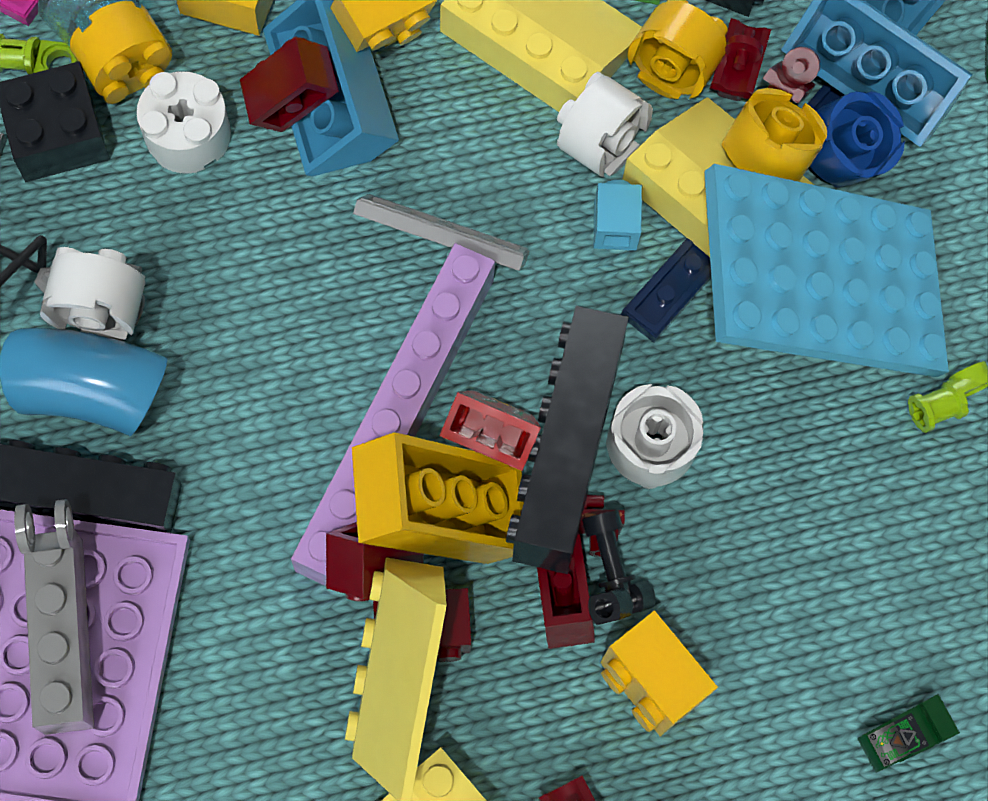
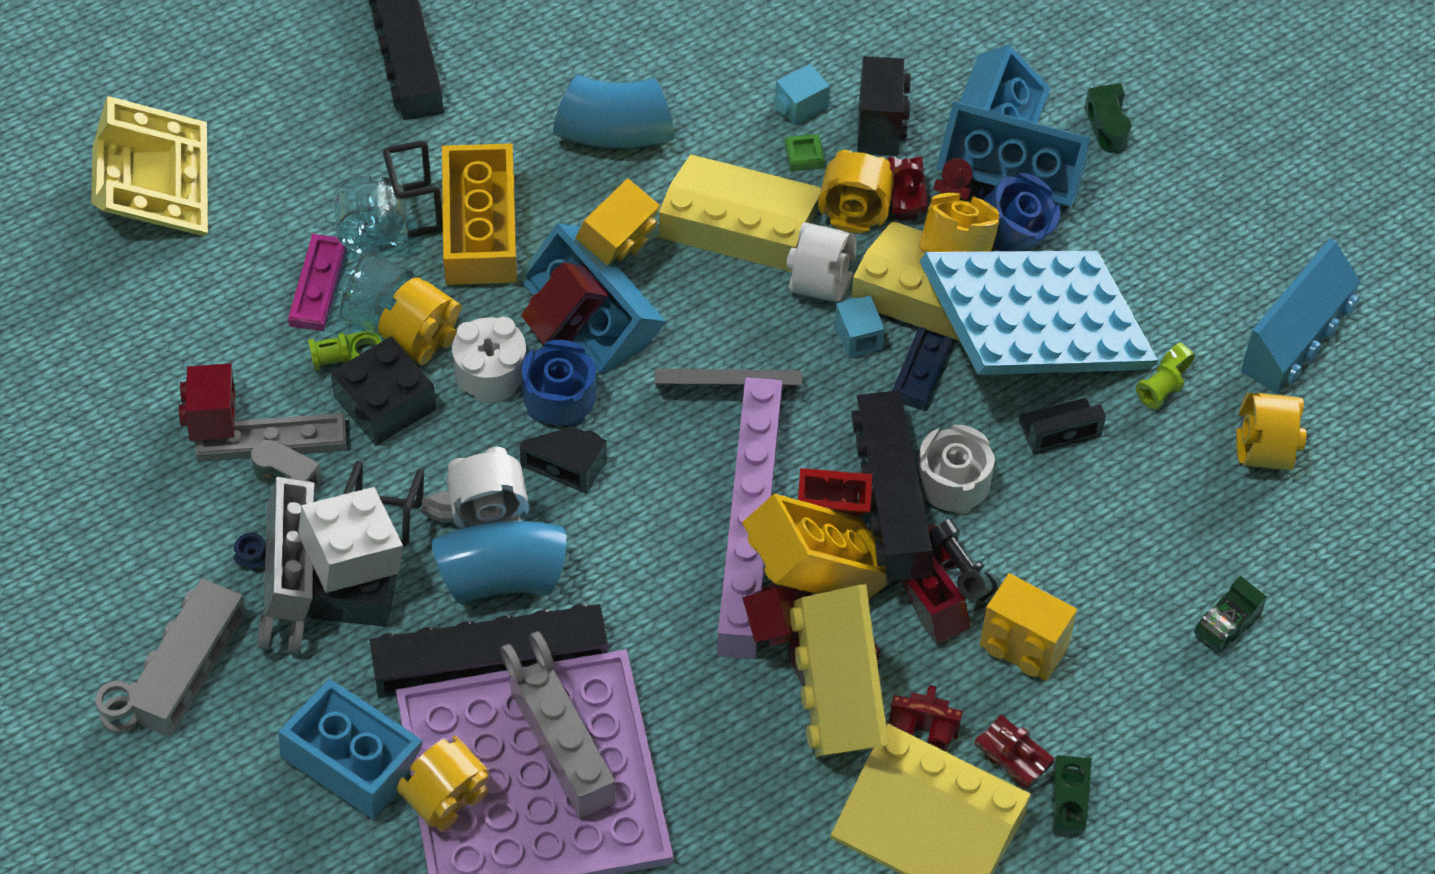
camera: 15 degrees left, 15 degrees down
none -> black slope [519,426,607,494]
none -> blue brick [522,340,596,426]
none -> dark red hips [889,685,963,752]
none -> black panel [1019,398,1106,454]

